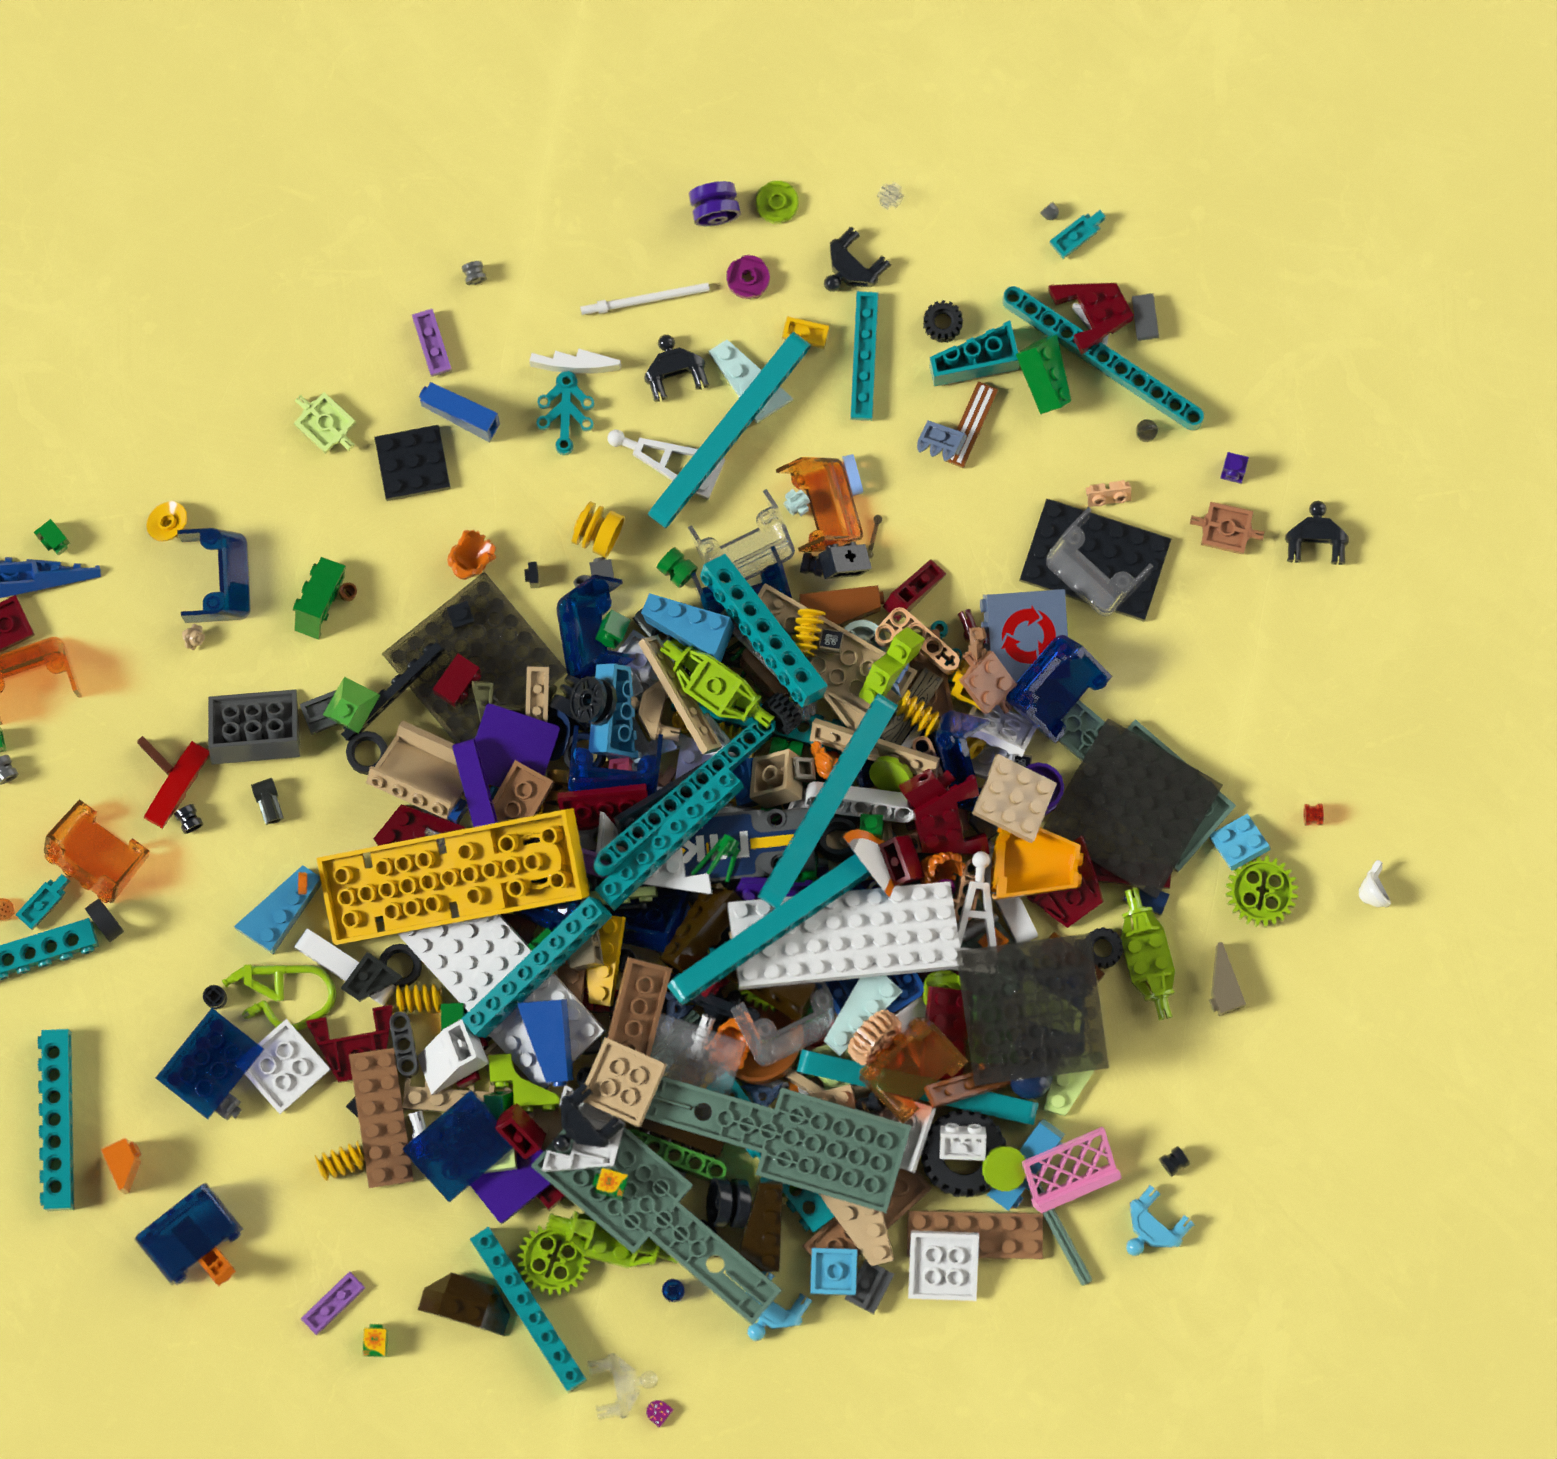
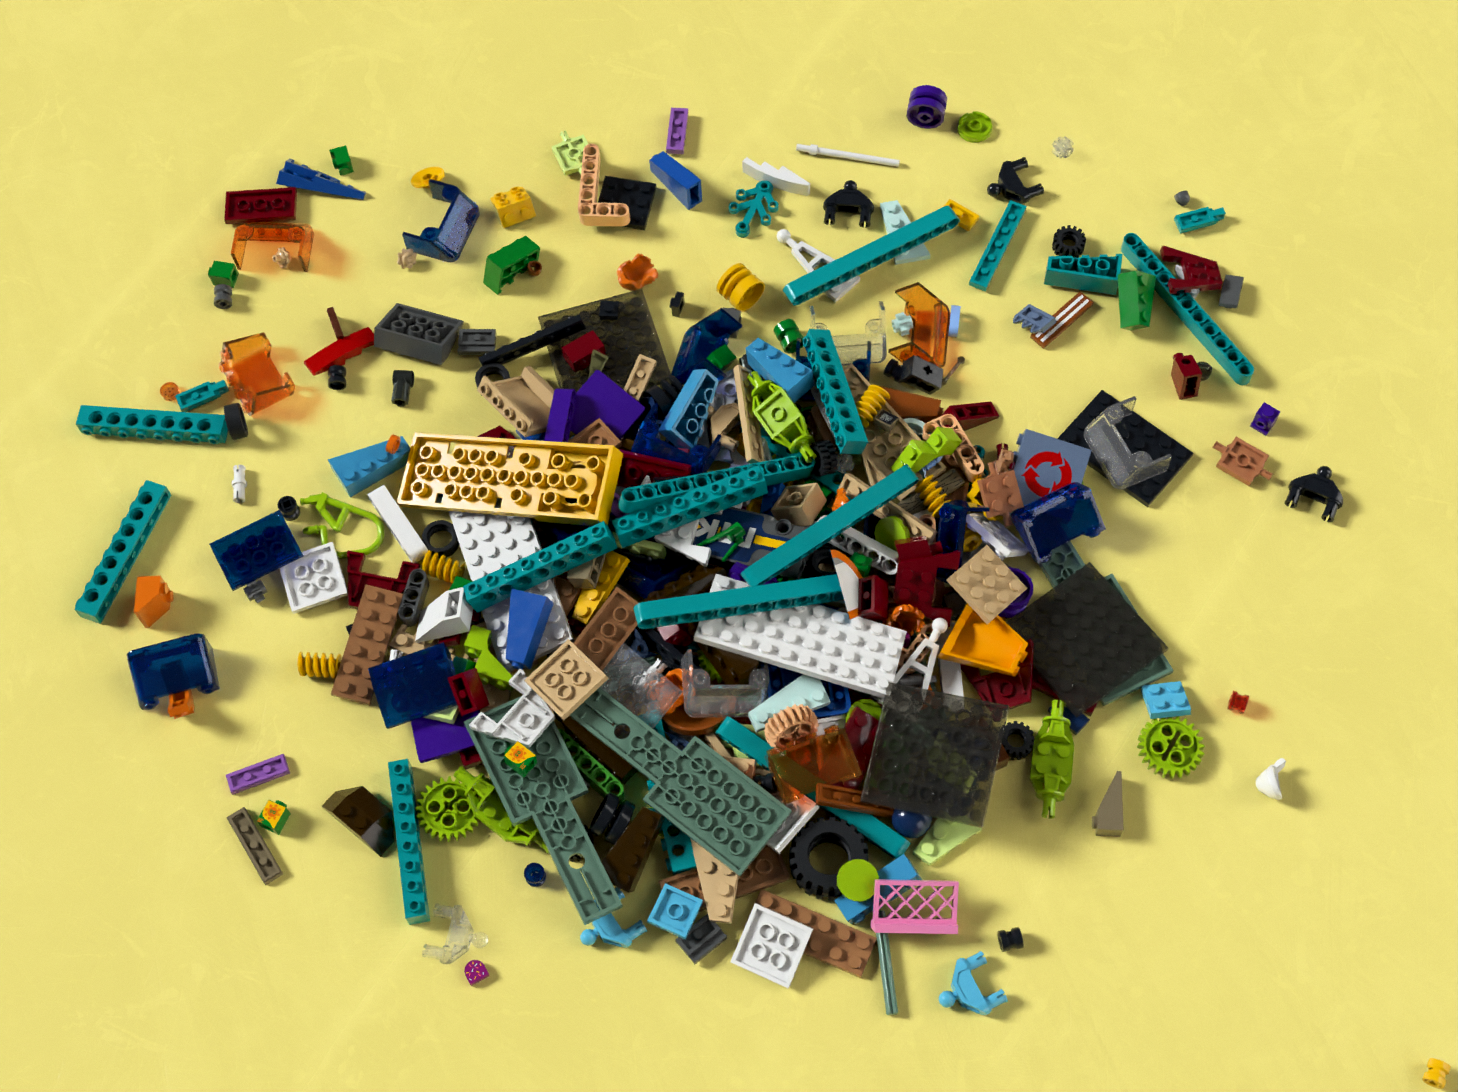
camera: 25 degrees right, 15 degrees down
bright green slope [323,677,380,734] -> none
pearl dark grey wing [341,952,403,1002] -> none
dark grey wheel [461,261,487,285] -> none
black connector [553,1082,624,1152] -> none
black wheel [570,677,617,726] -> none
magenta plate [726,255,770,299] -> none
dark tan slope [793,757,816,783] -> none
white bracket [940,1123,986,1160] -> none
light nougat hinge [1086,480,1131,507] -> none
none -> dark tan tile [226,807,283,885]
none -> white pin [232,465,247,503]
none -> tan plant [272,247,292,268]
none -> yellow bracket [490,186,536,228]
none -> light nougat beam [578,144,630,227]
none -> dark red torso [1171,353,1202,400]

